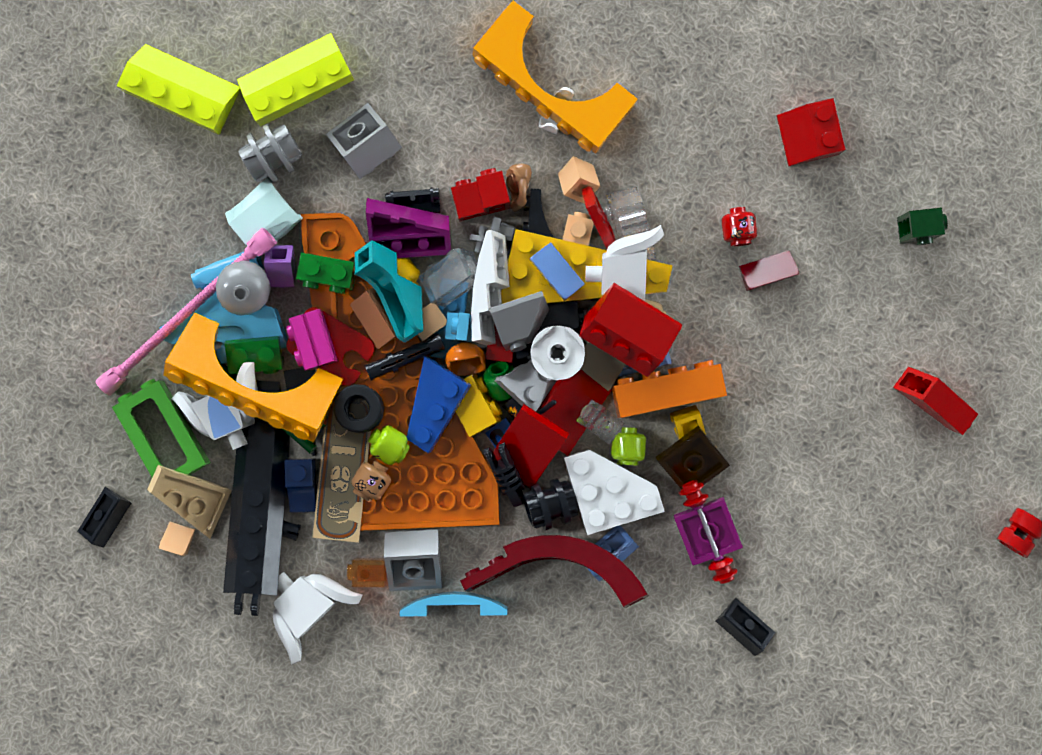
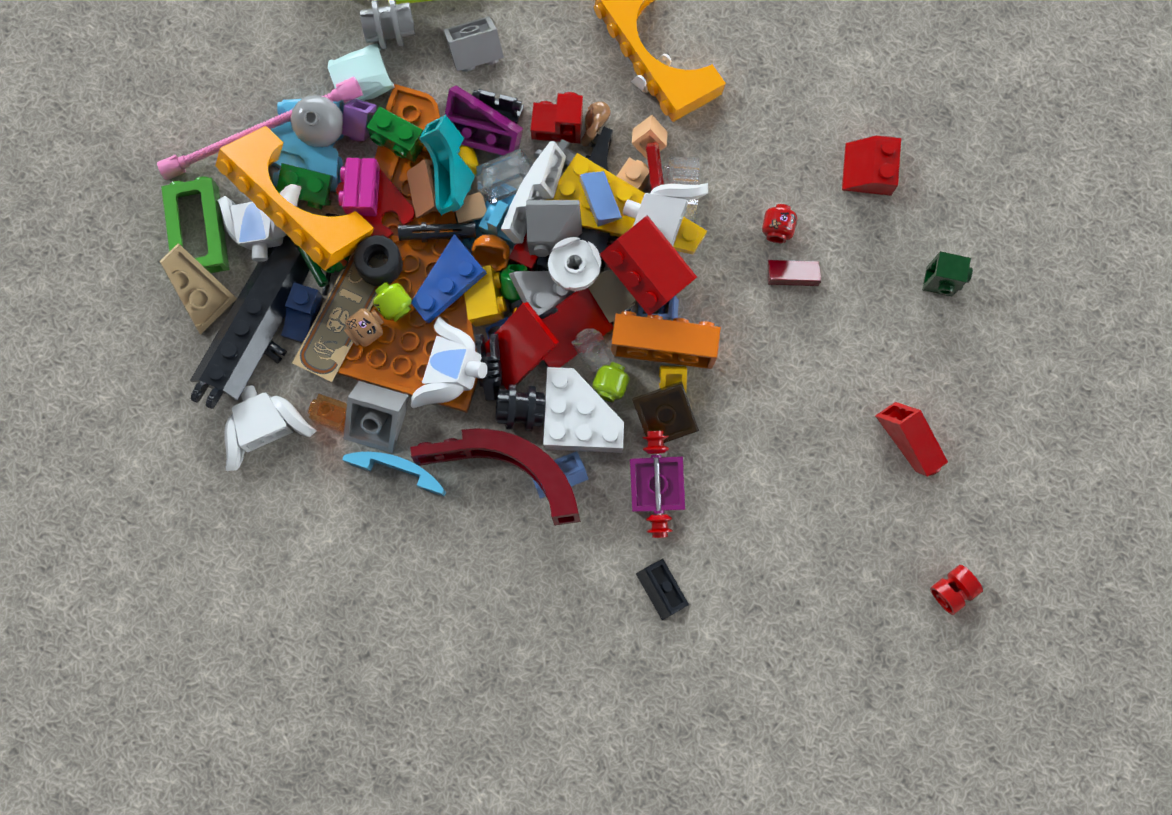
camera: 15 degrees right, 10 degrees down
black slope [77,487,132,548] -> none
light nougat slope [159,521,195,556] -> none
none -> white torso [411,317,487,408]

